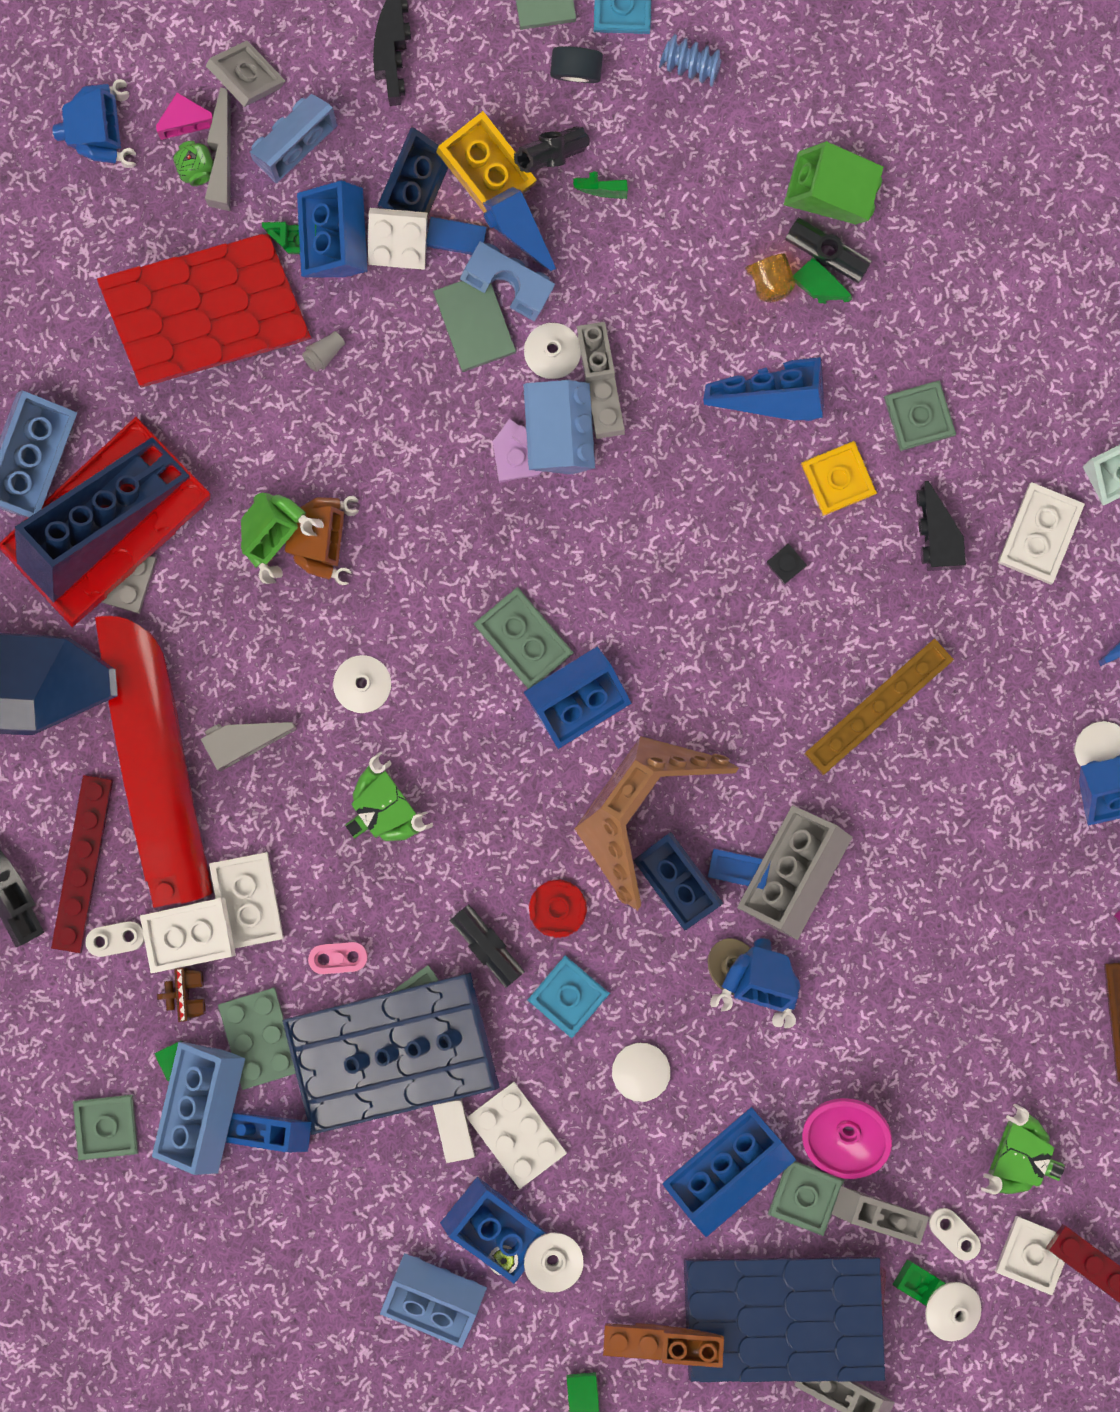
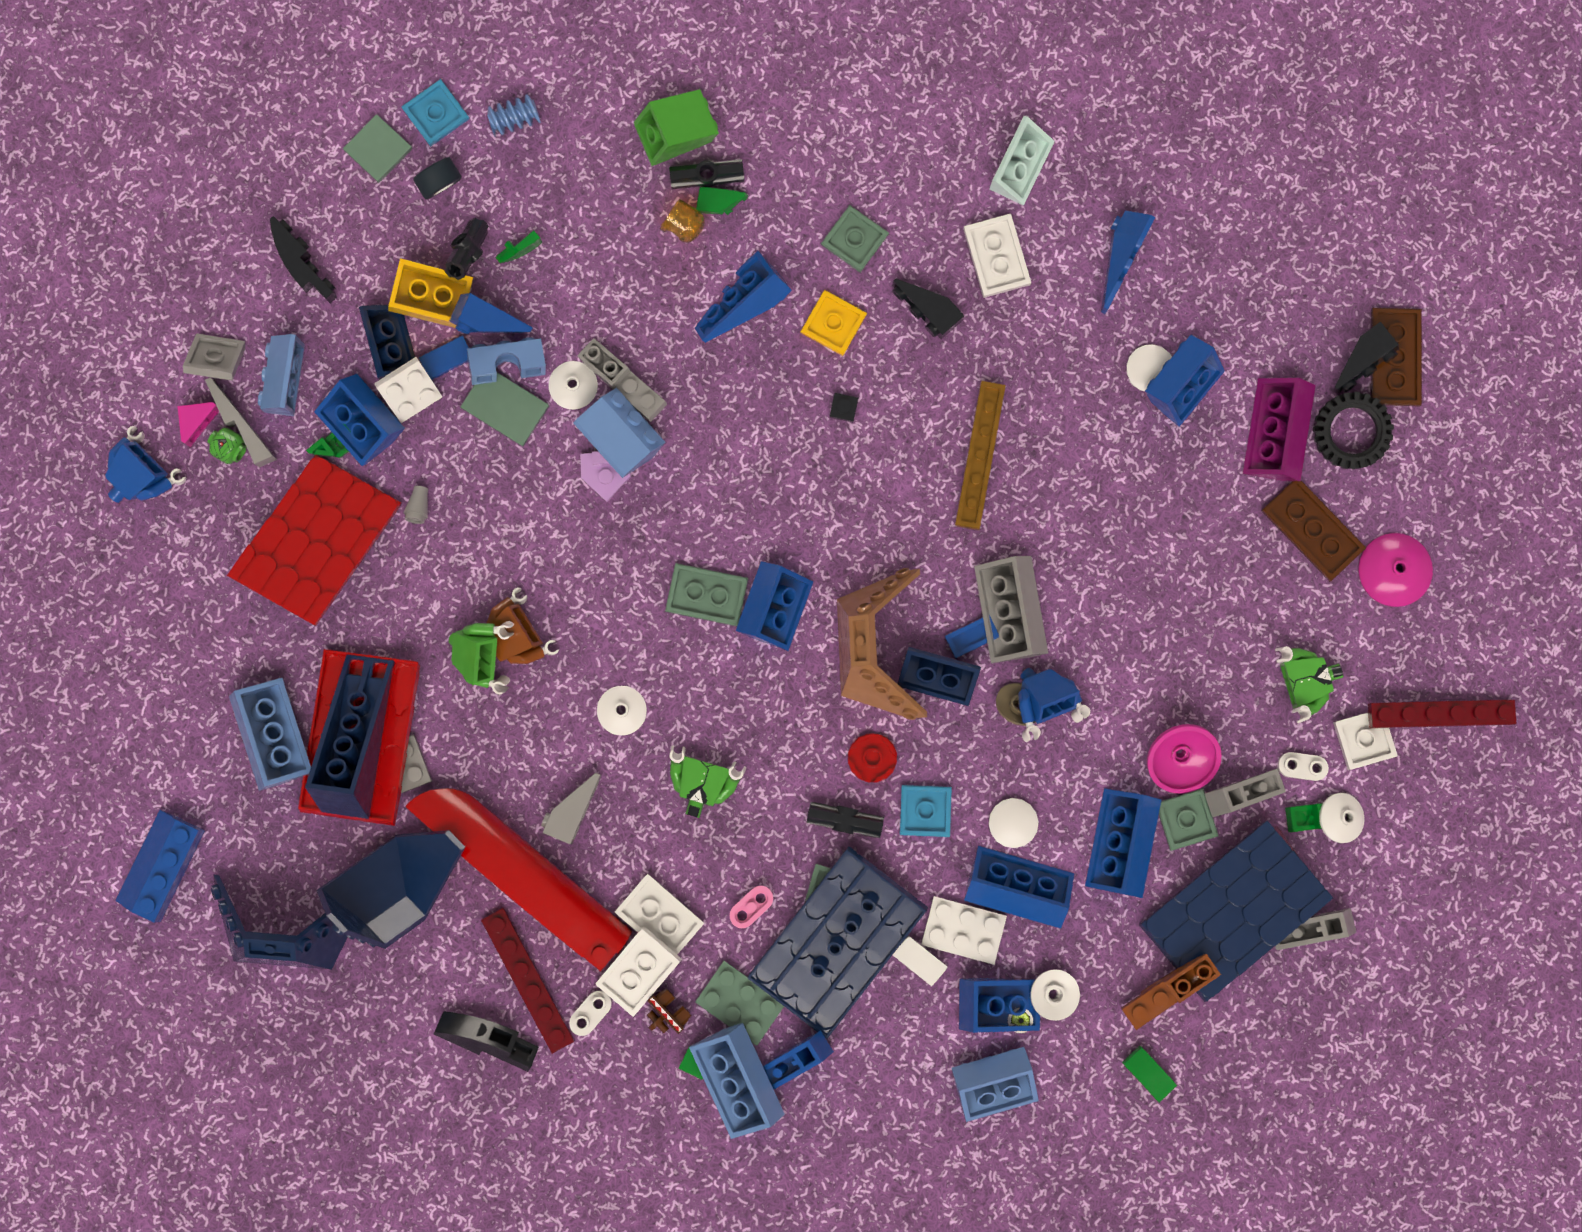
camera: 40 degrees left, 0 degrees up
sand green tile [73,1094,138,1161] -> none
none -> blue slope [964,846,1074,929]

